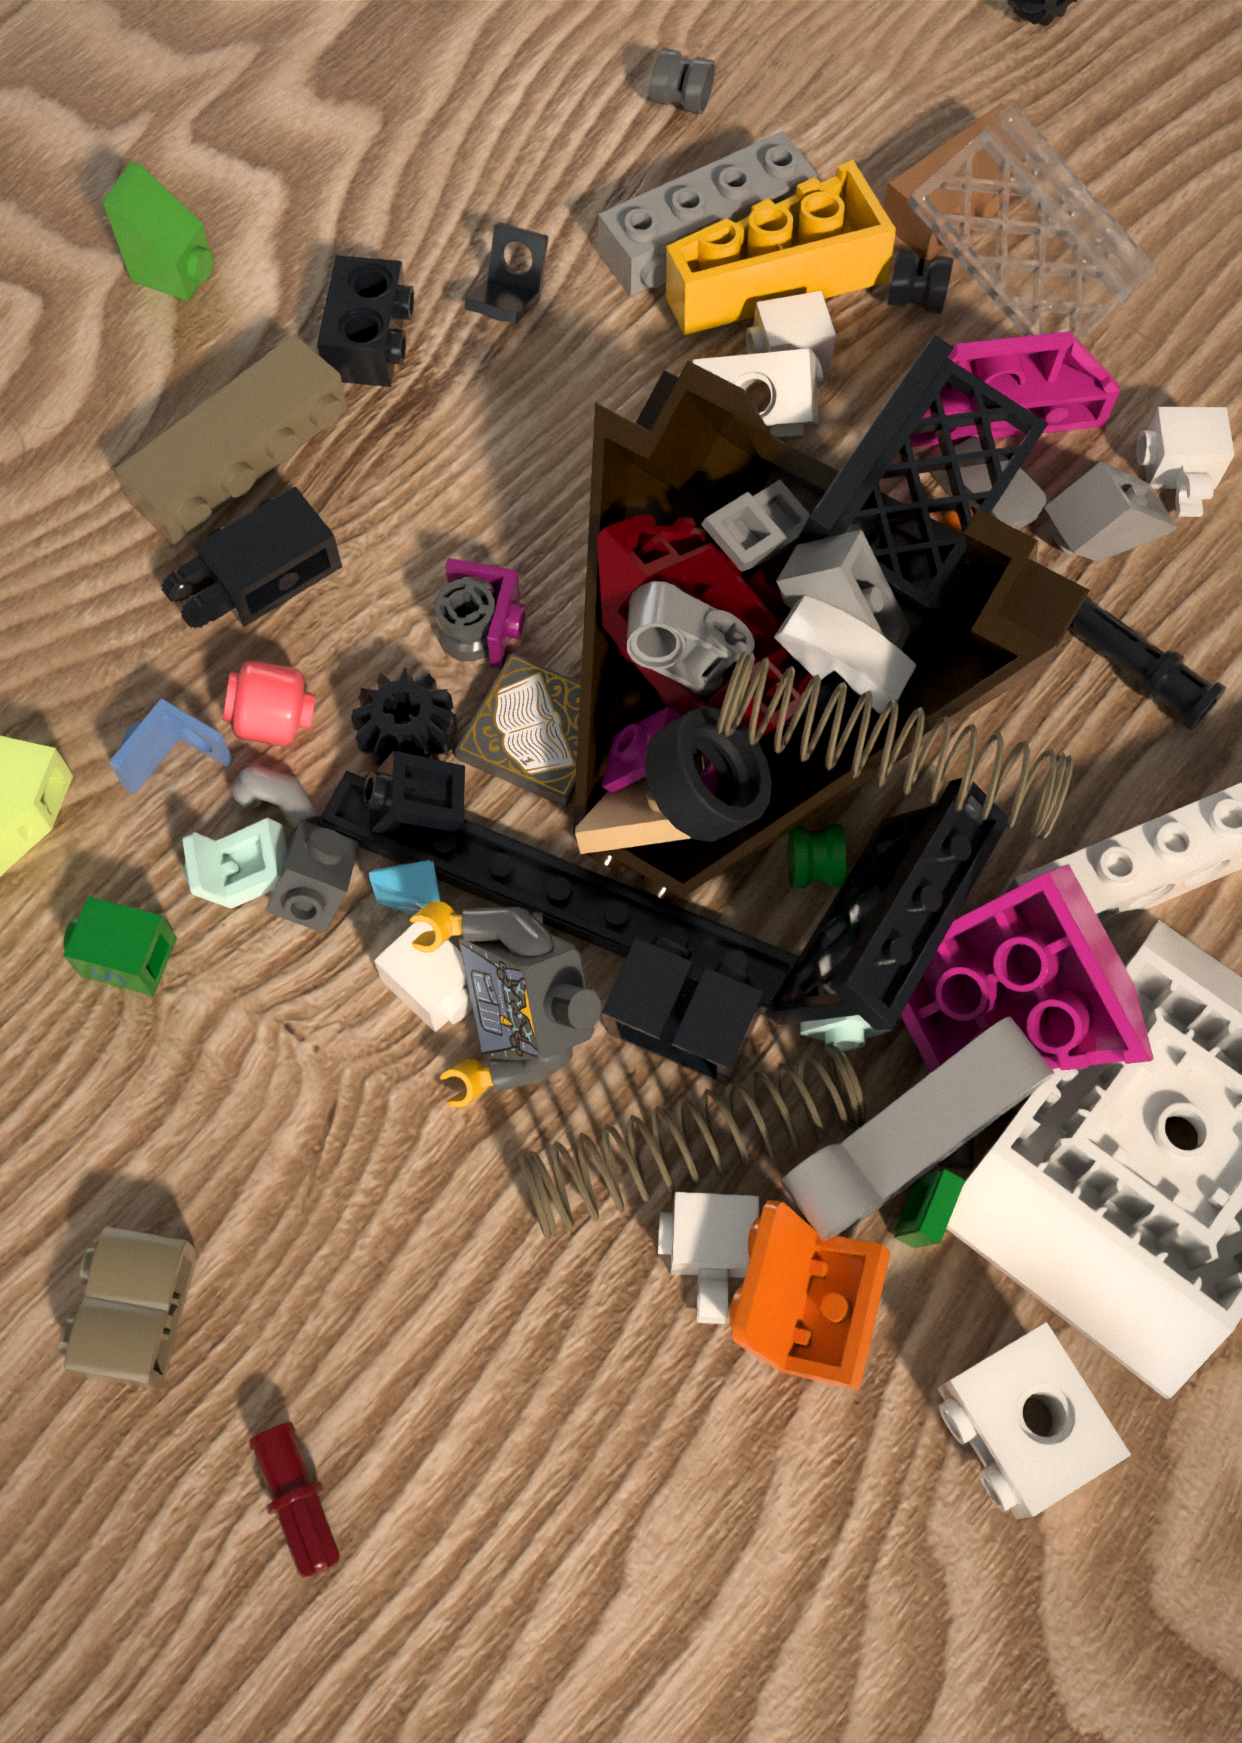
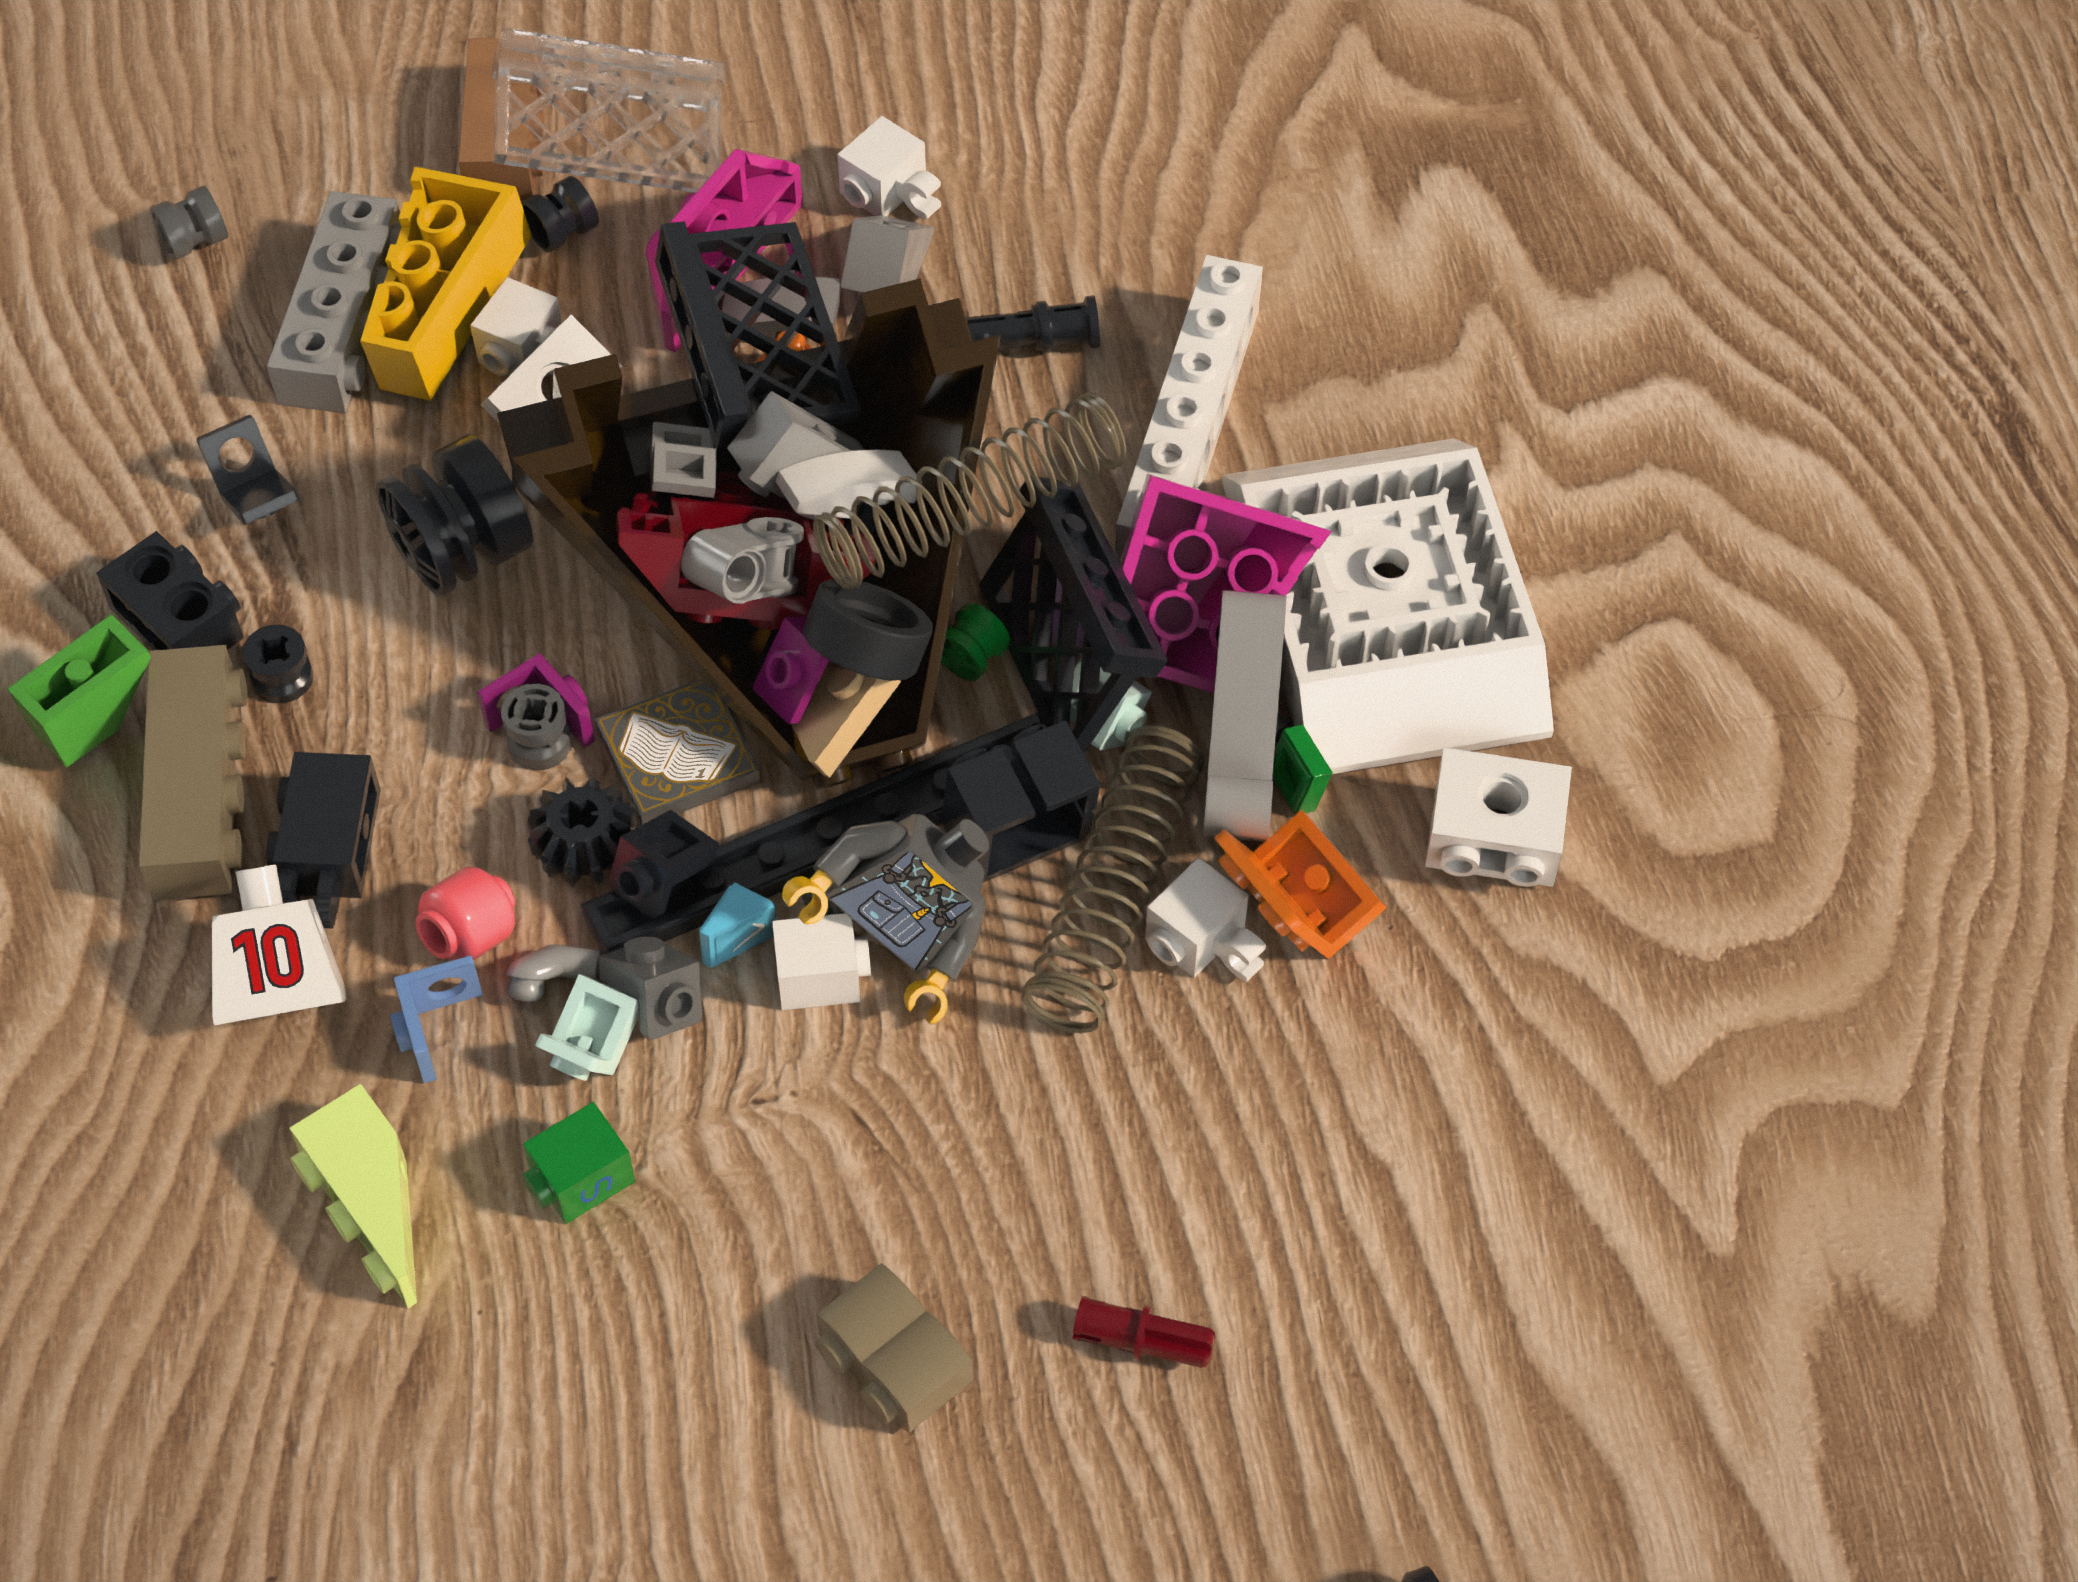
camera: 50 degrees left, 10 degrees down
none -> bright green slope [7,614,151,768]
none -> white torso [212,865,348,1025]
none -> black wheel [242,625,314,703]
none -> black wheel [375,434,534,596]

